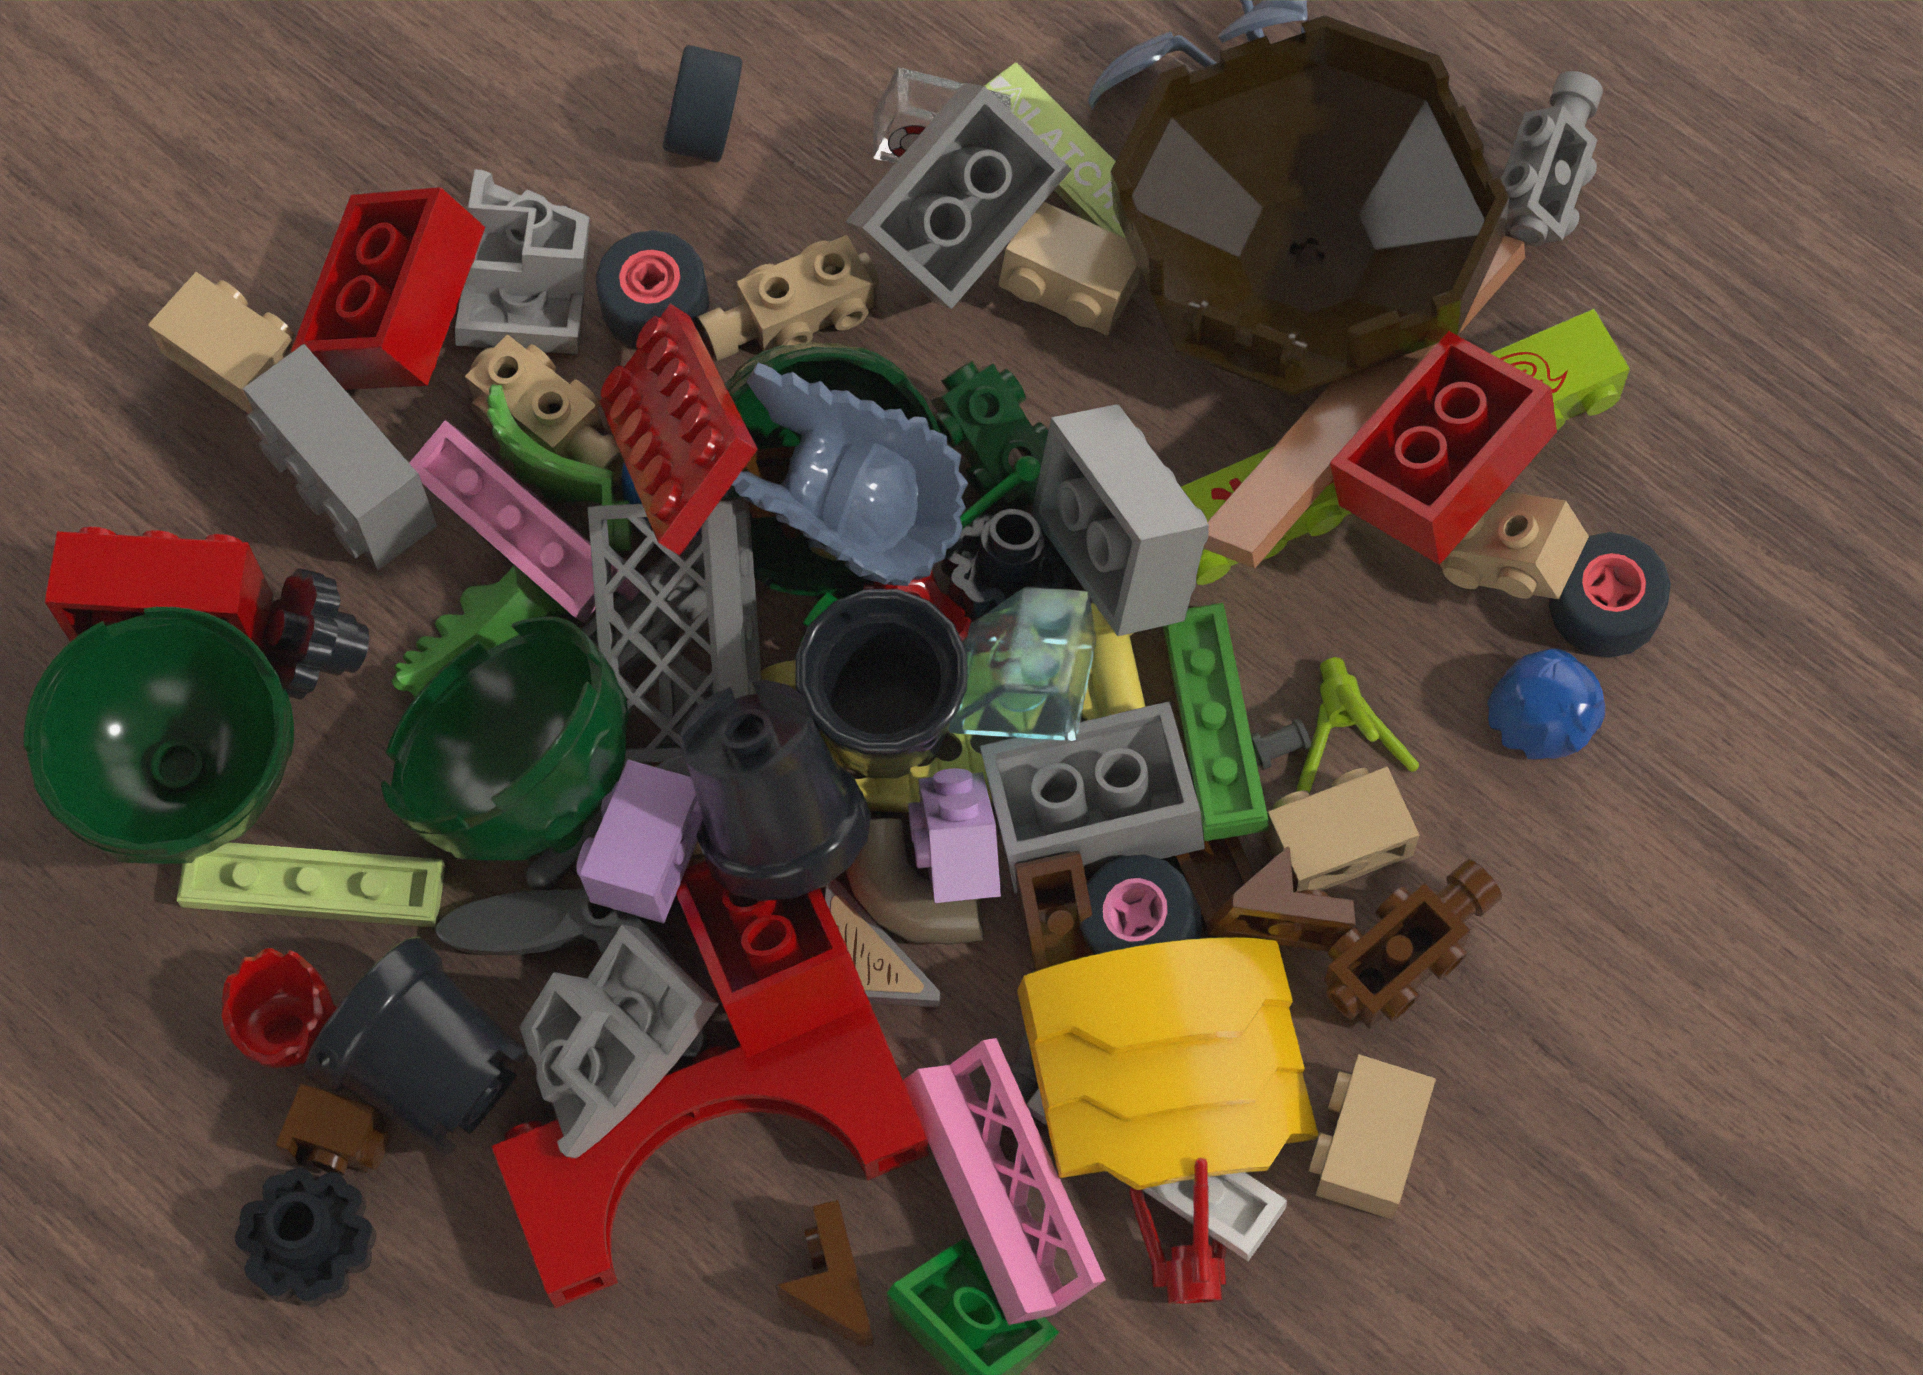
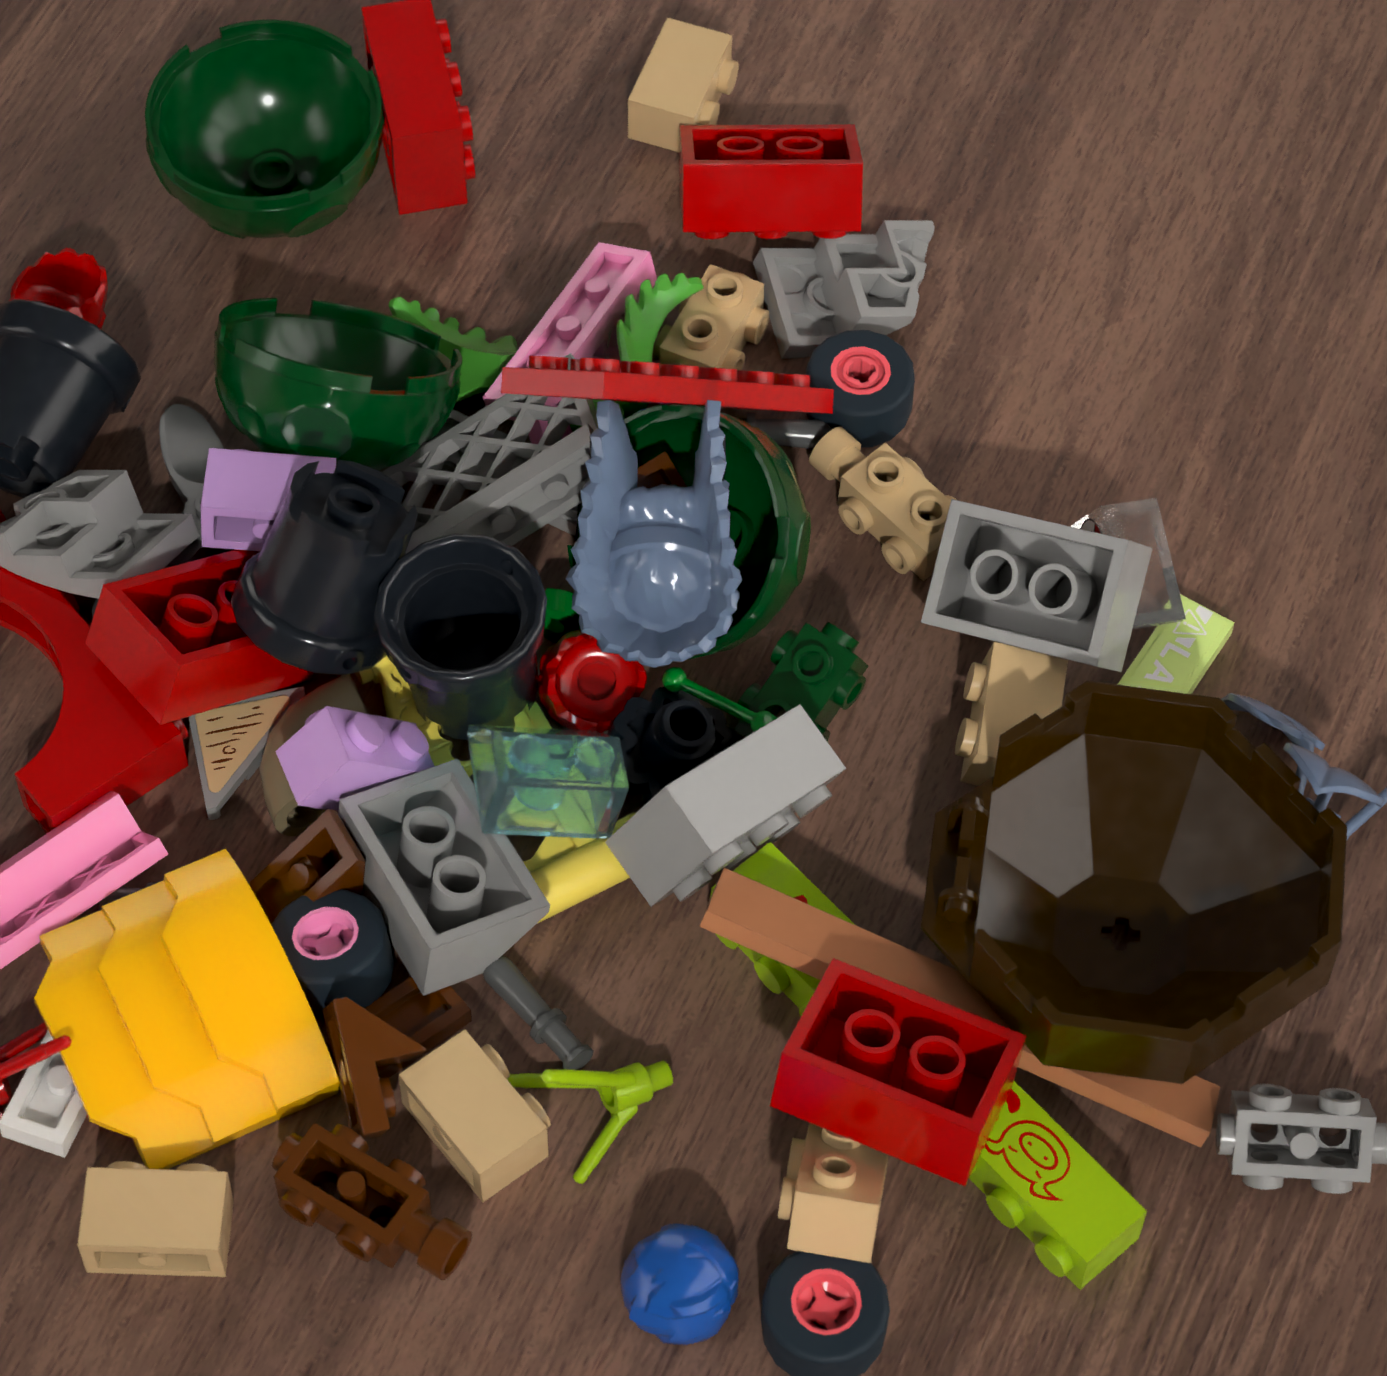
camera: 70 degrees right, 10 degrees down
yellowish green tile [176,842,446,928] -> none
light grey brick [243,344,437,570] -> none
black plant [263,568,369,700] -> none
black wheel [663,45,742,163] -> none
bright green tile [1162,603,1269,841] -> none

